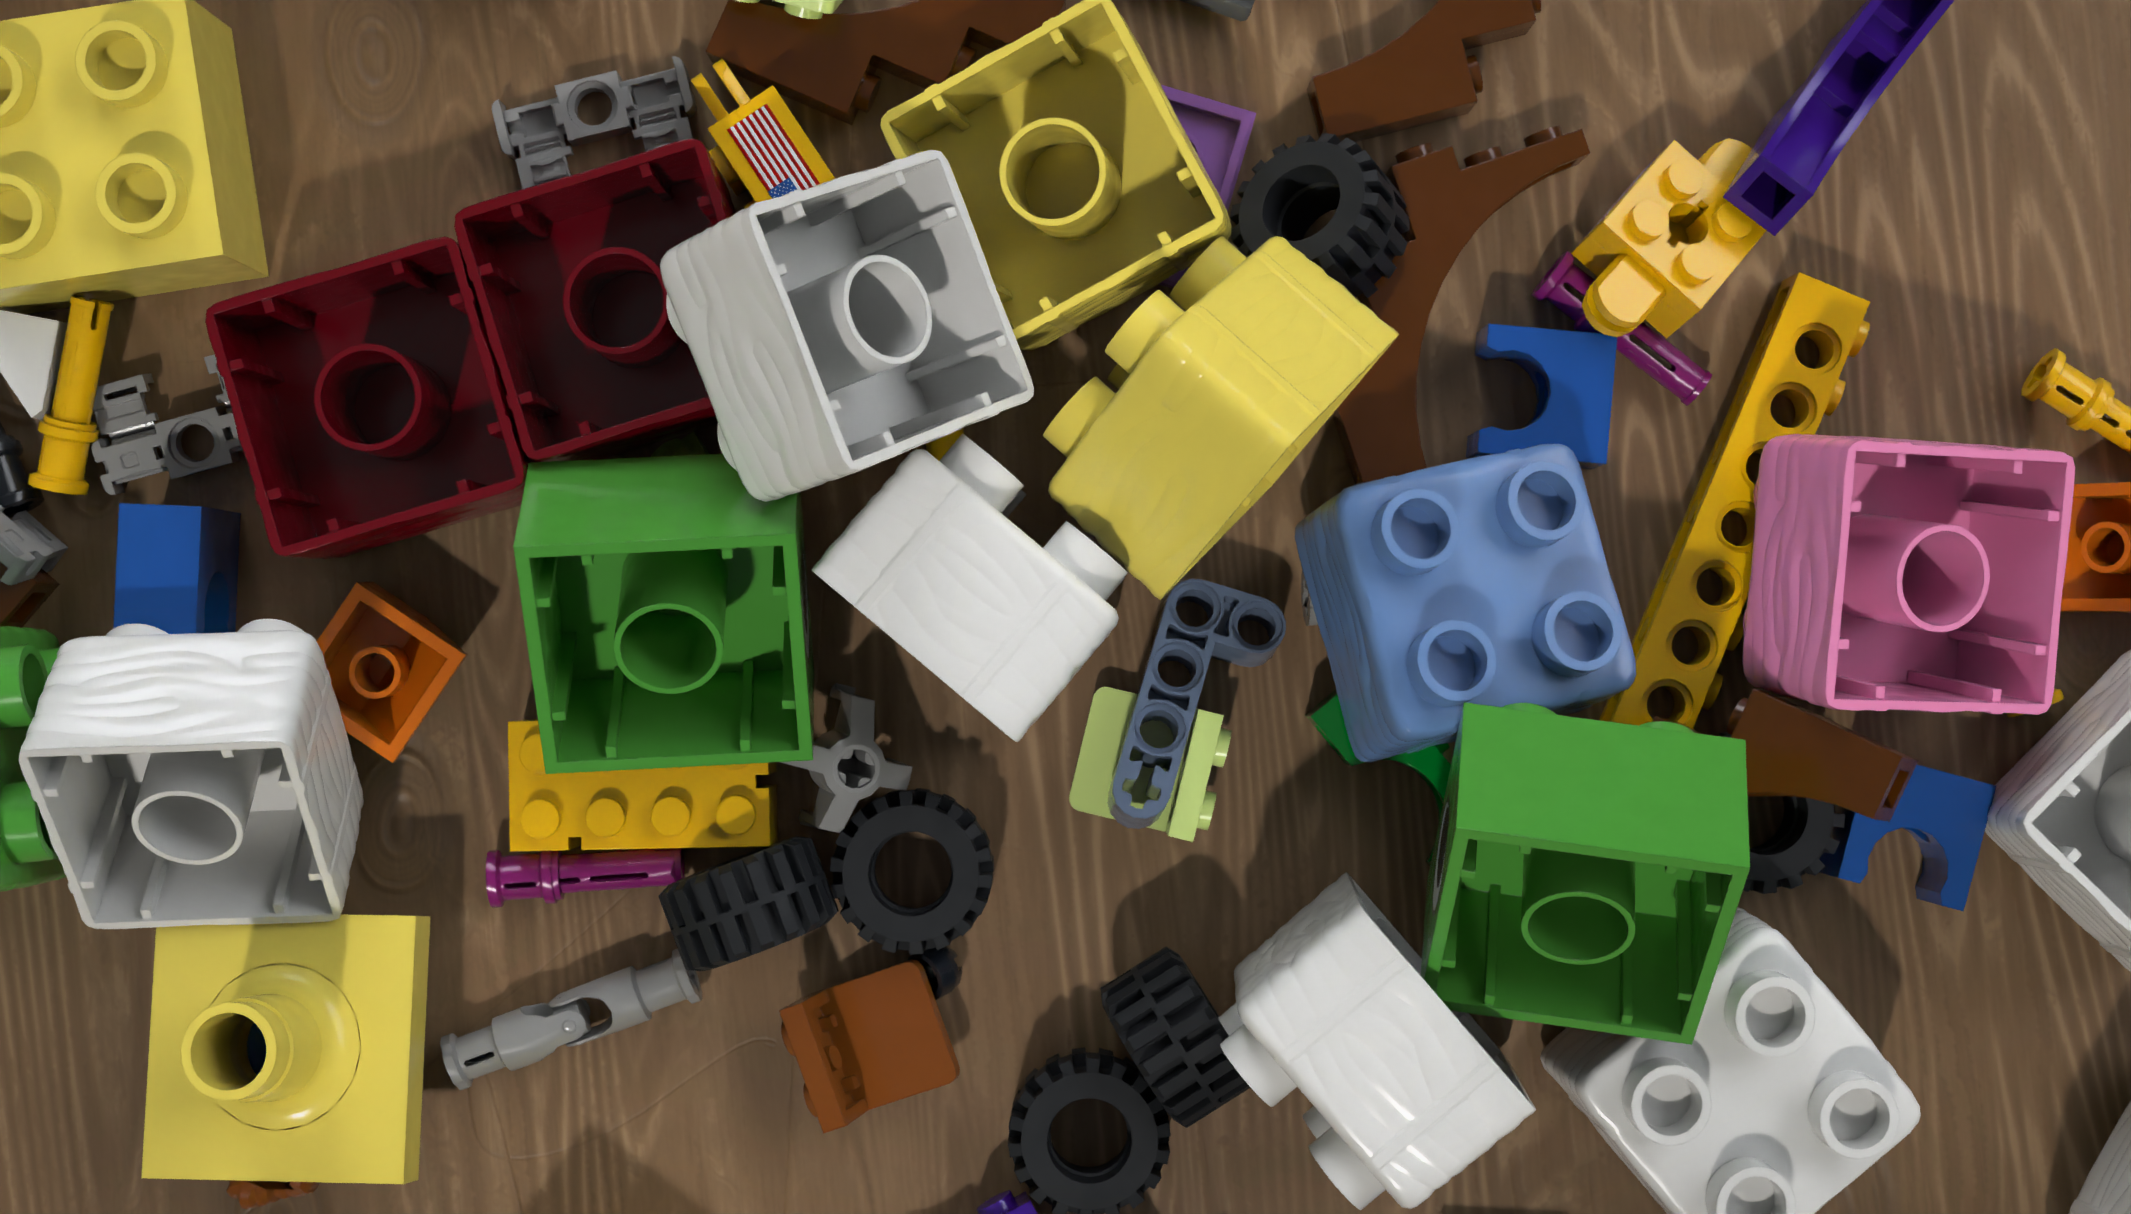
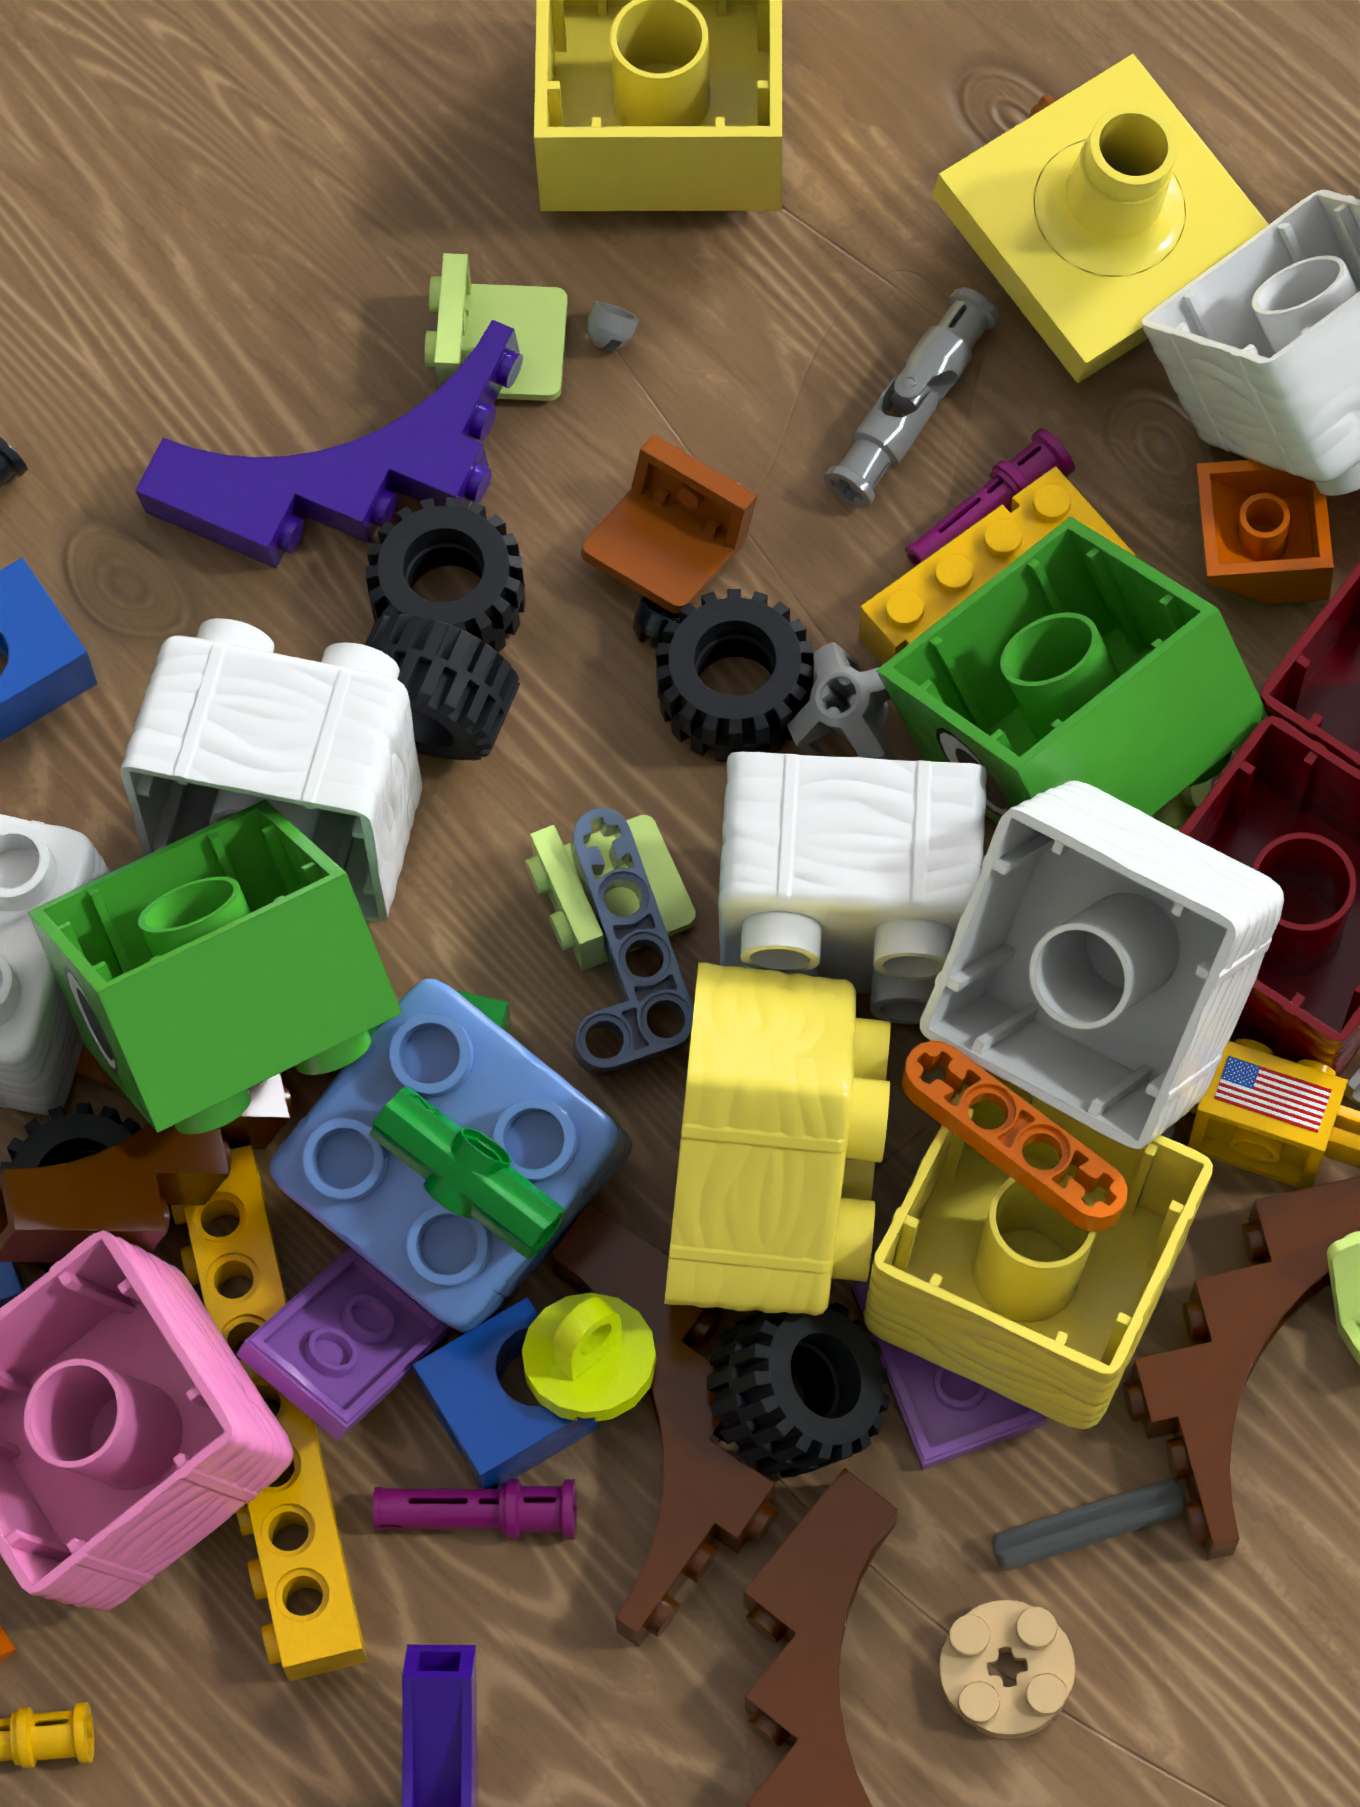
camera: 150 degrees right, 20 degrees down
black tyre [658,836,839,971] -> none
yellow brick [1571,138,1767,339] -> none
none -> medium lavender tile [236,1247,453,1441]
none -> green piece [369,1087,567,1259]
none -> neon yellow tile [522,1292,656,1422]
none -> orange beam [902,1041,1128,1232]

